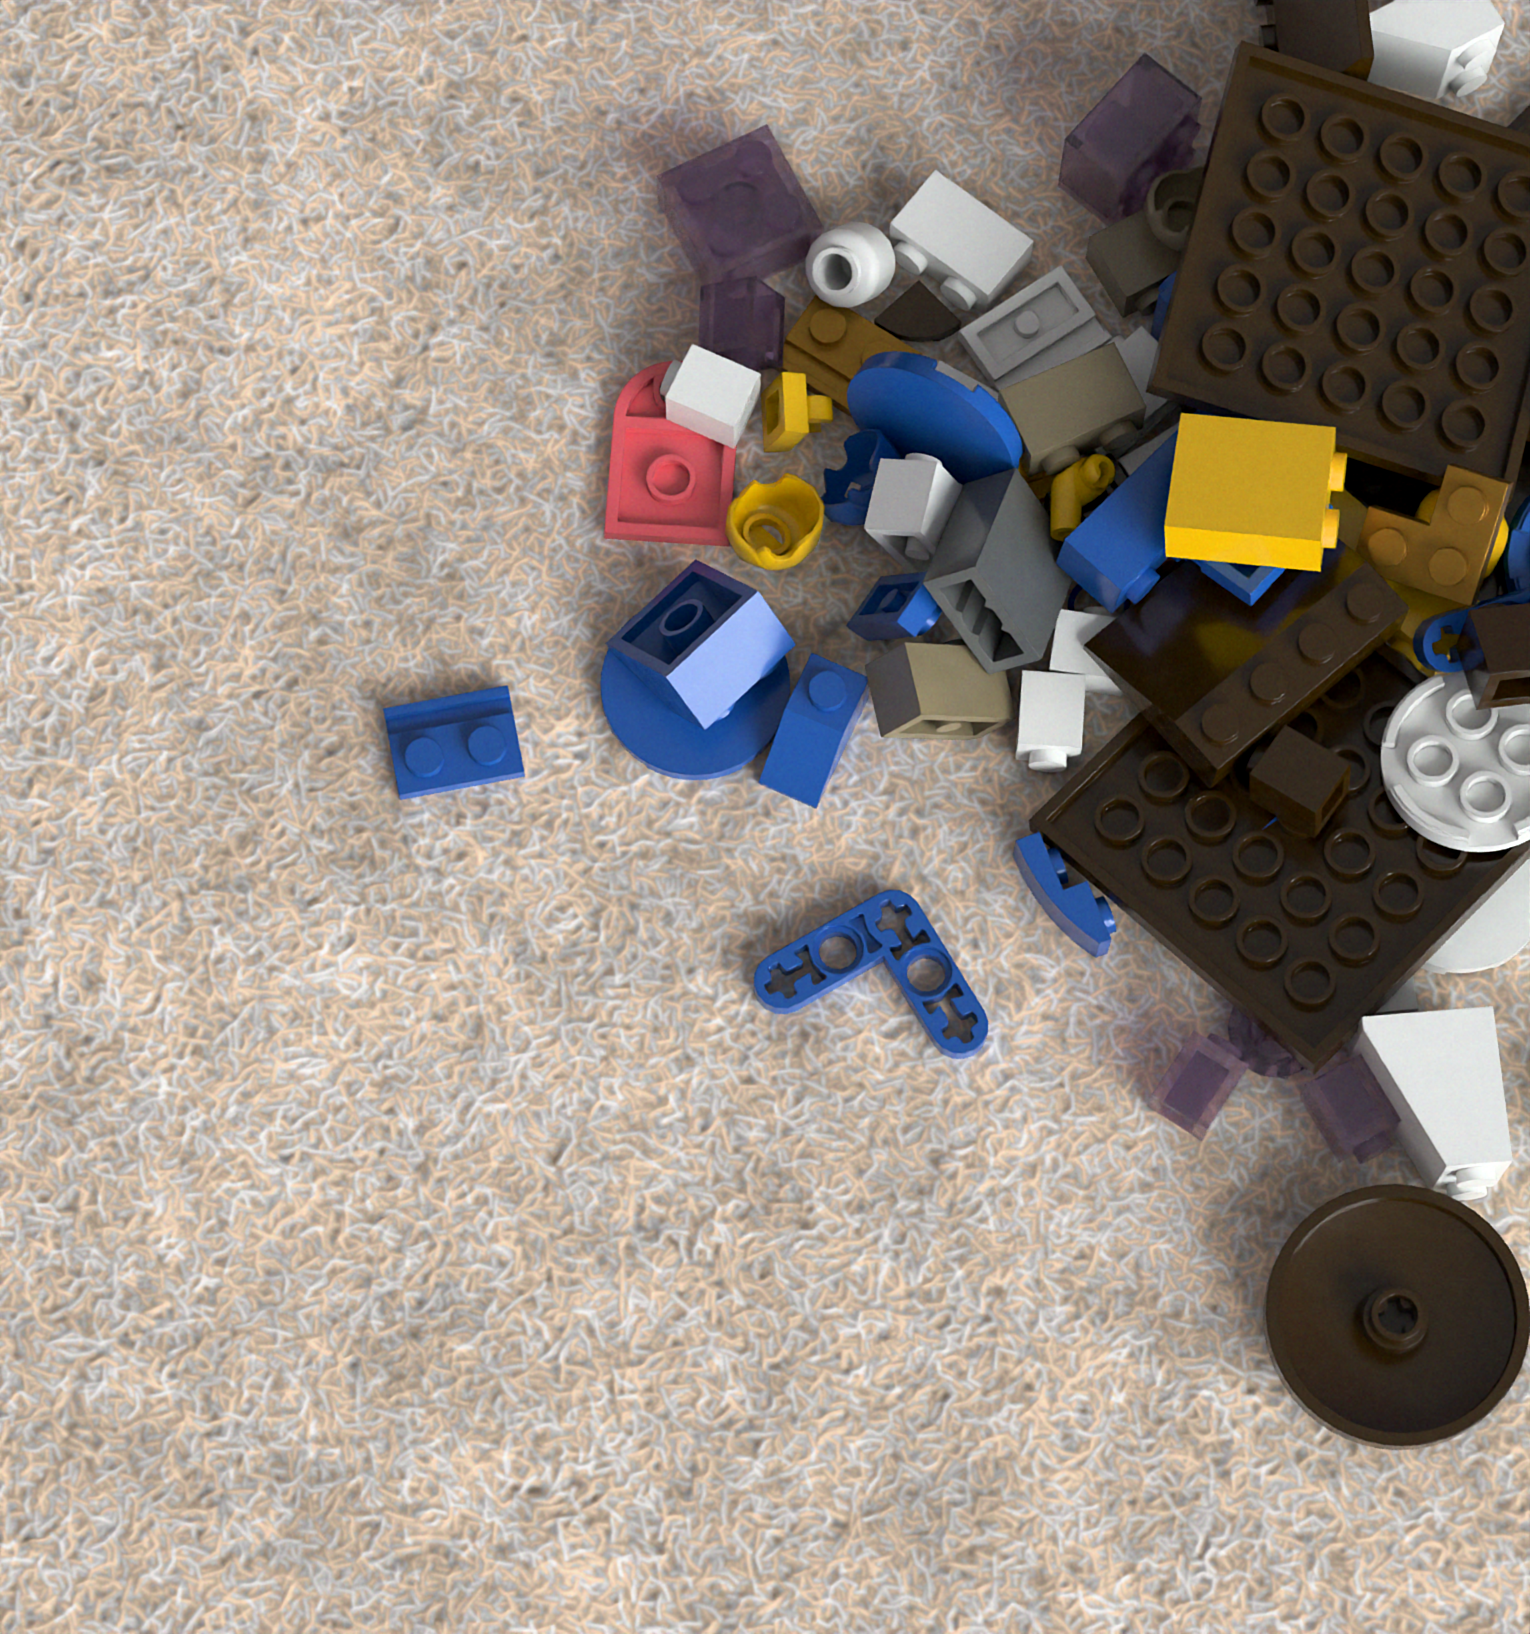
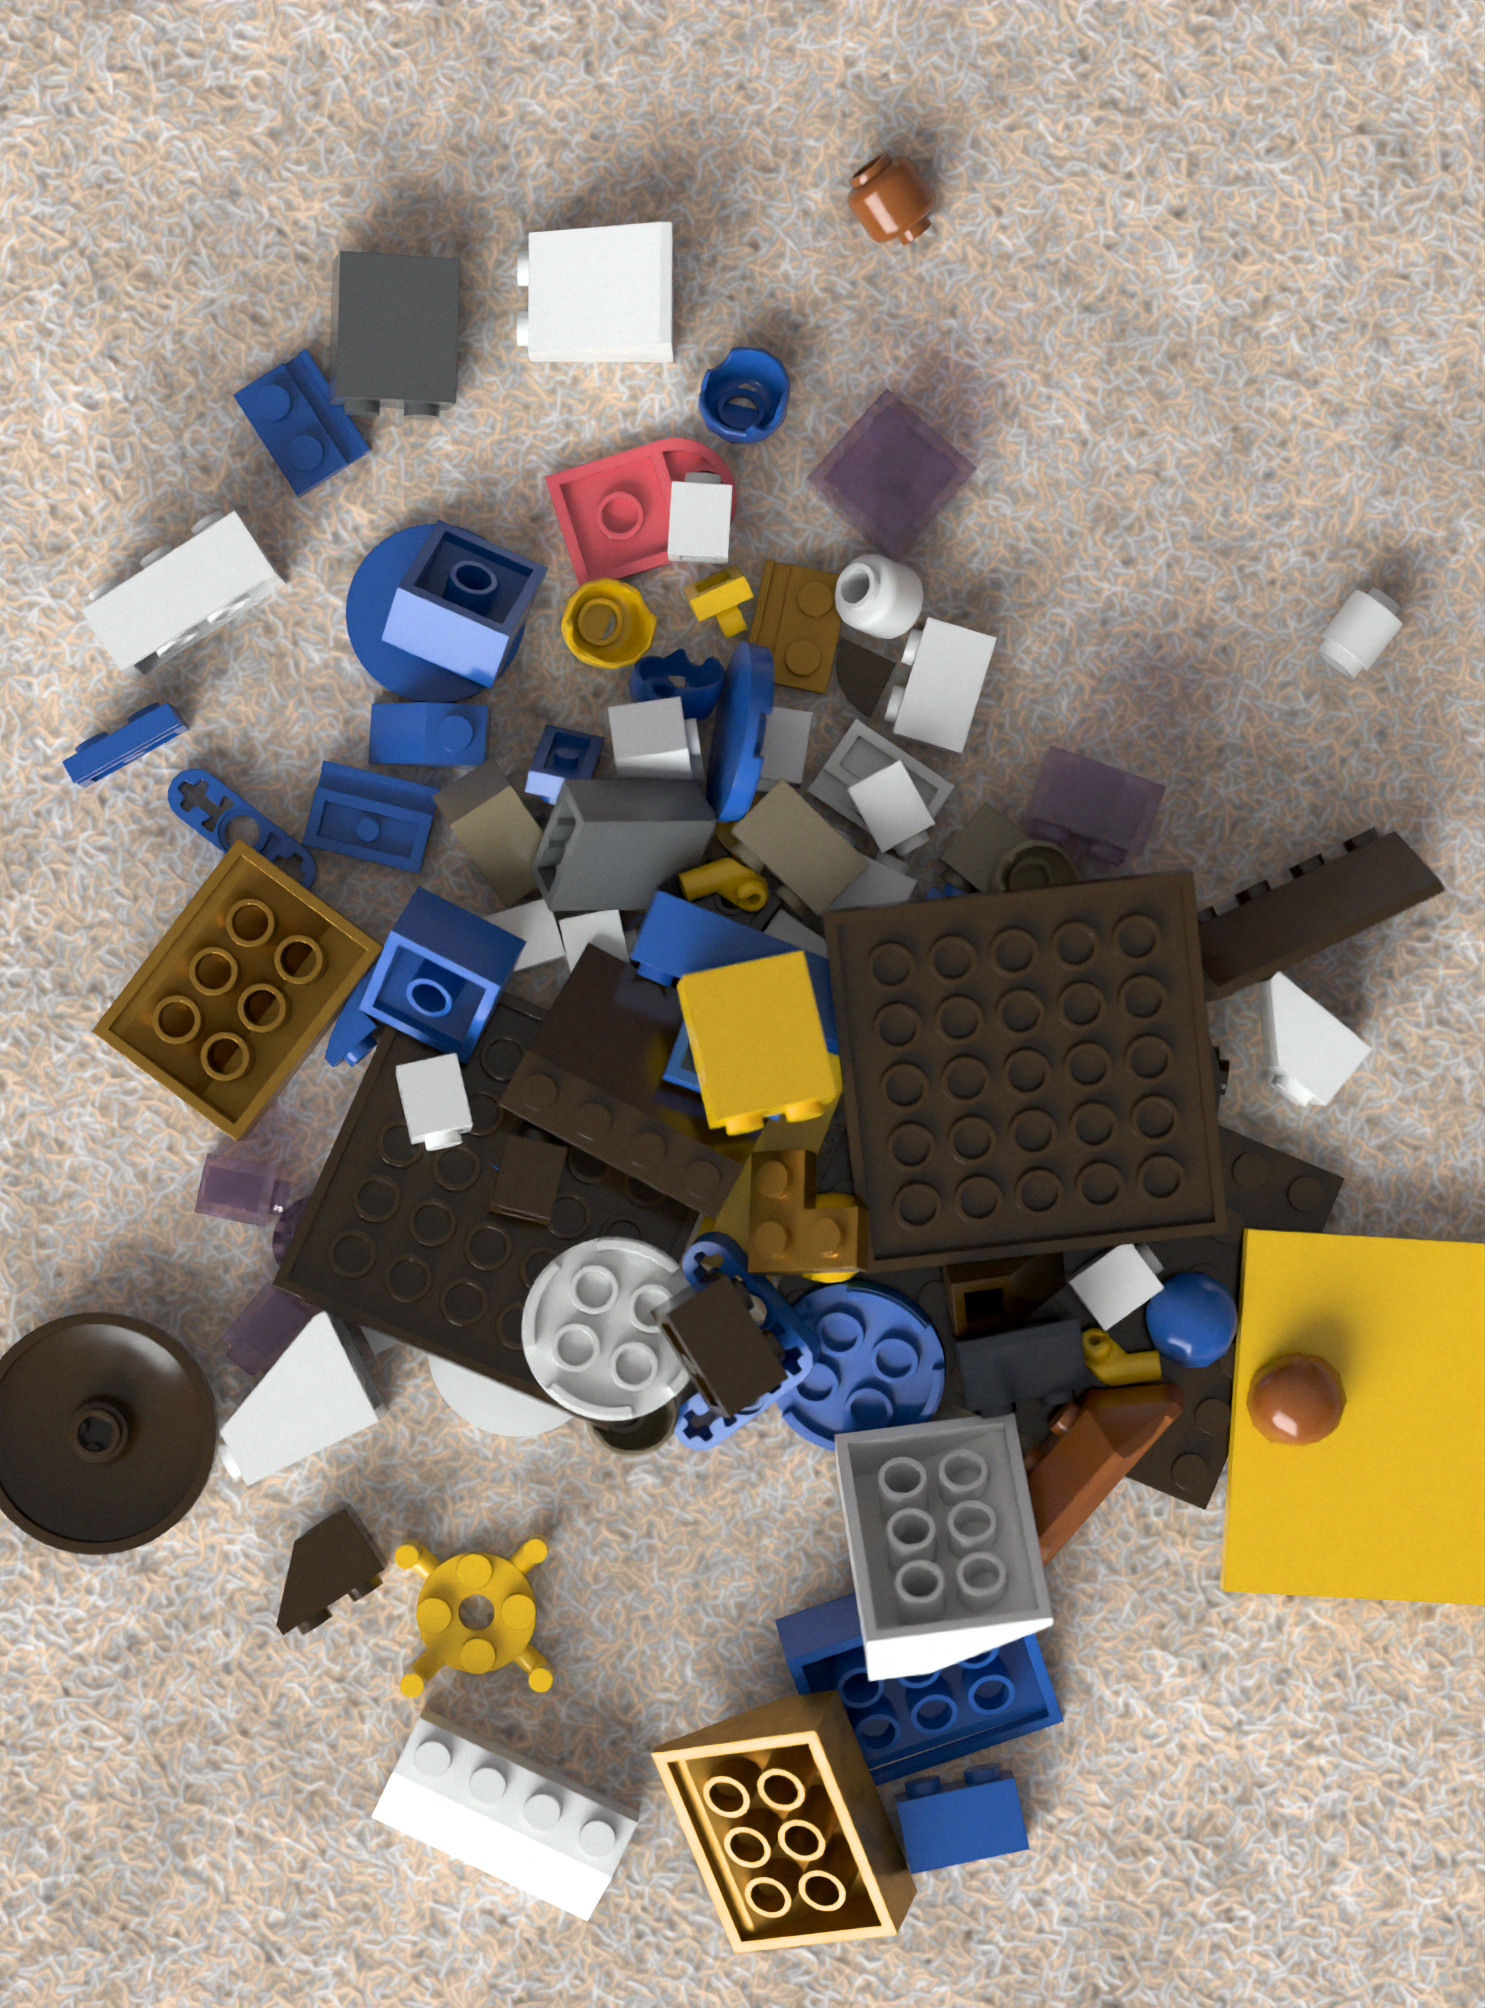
camera: 70 degrees right, 15 degrees up
clear purple brick [698,276,785,373] -> none
none -> blue plate [62,702,189,788]
none -> white brick [81,510,287,682]
none -> pearl gold slope [91,838,384,1141]
none -> blue plate [302,760,441,875]
none -> dark grey brick [328,251,460,420]
none -> blue slope [359,886,527,1064]
none -> white brick [396,1053,473,1151]
none -> white slope [517,222,674,362]
none -> blue hair [698,346,791,444]
none -> dark orange head [847,152,936,245]
none -> white brick [847,760,936,857]

